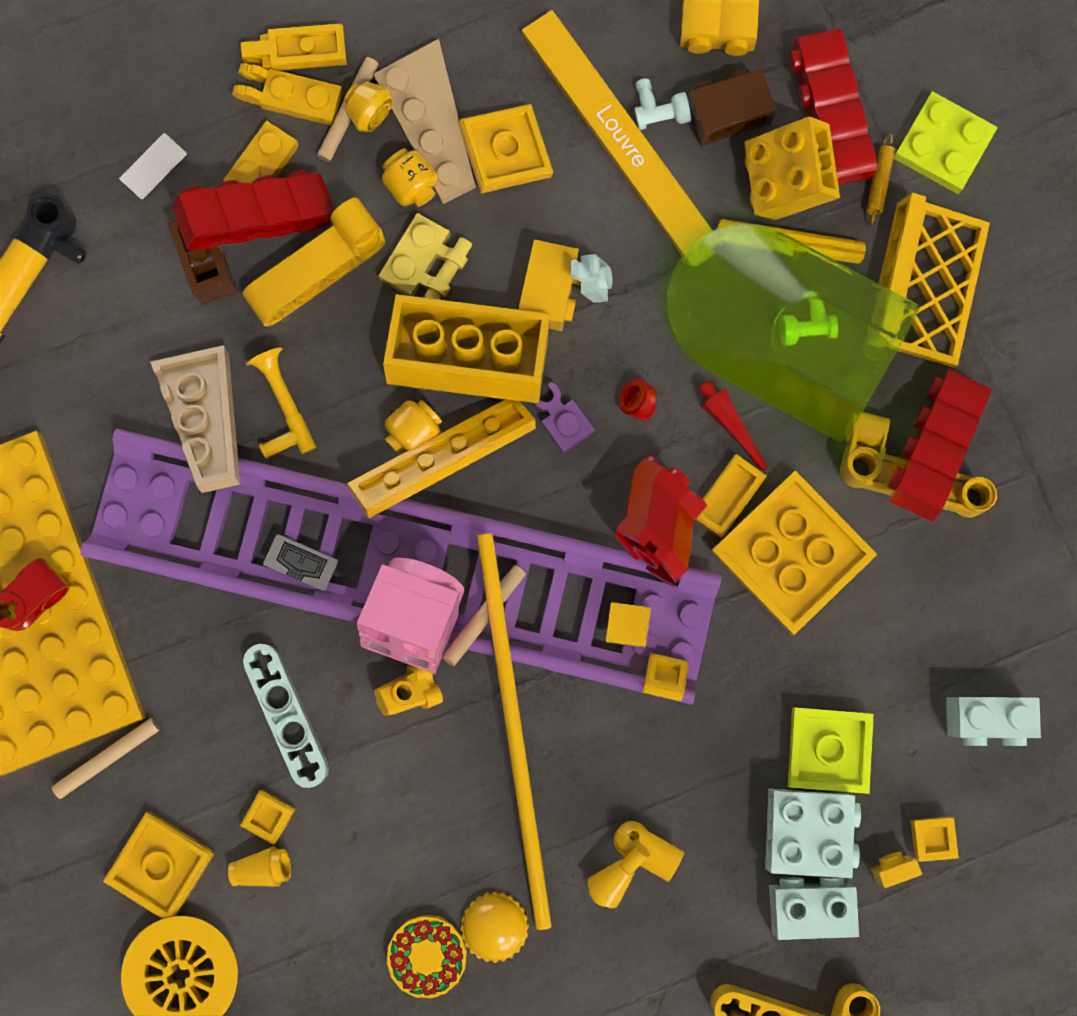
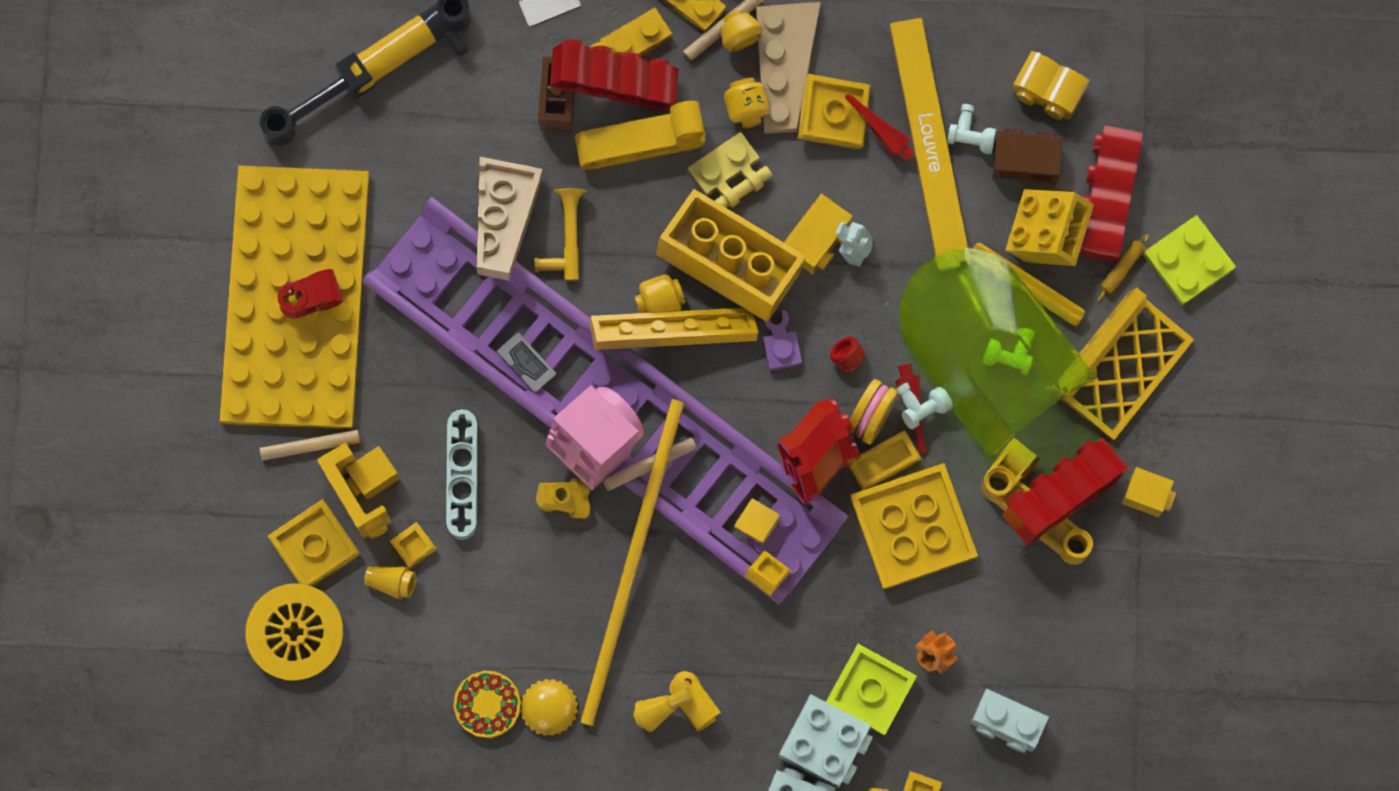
camera: 25 degrees right, 5 degrees down
none -> yellow panel [317,443,392,539]
none -> yellow brick [345,446,400,501]
none -> red piece [845,93,915,162]
none -> yellow head [849,379,899,445]
none -> light aqua piece [896,383,953,429]
none -> orange gear [915,630,958,674]
none -> yellow brick [1121,467,1176,518]

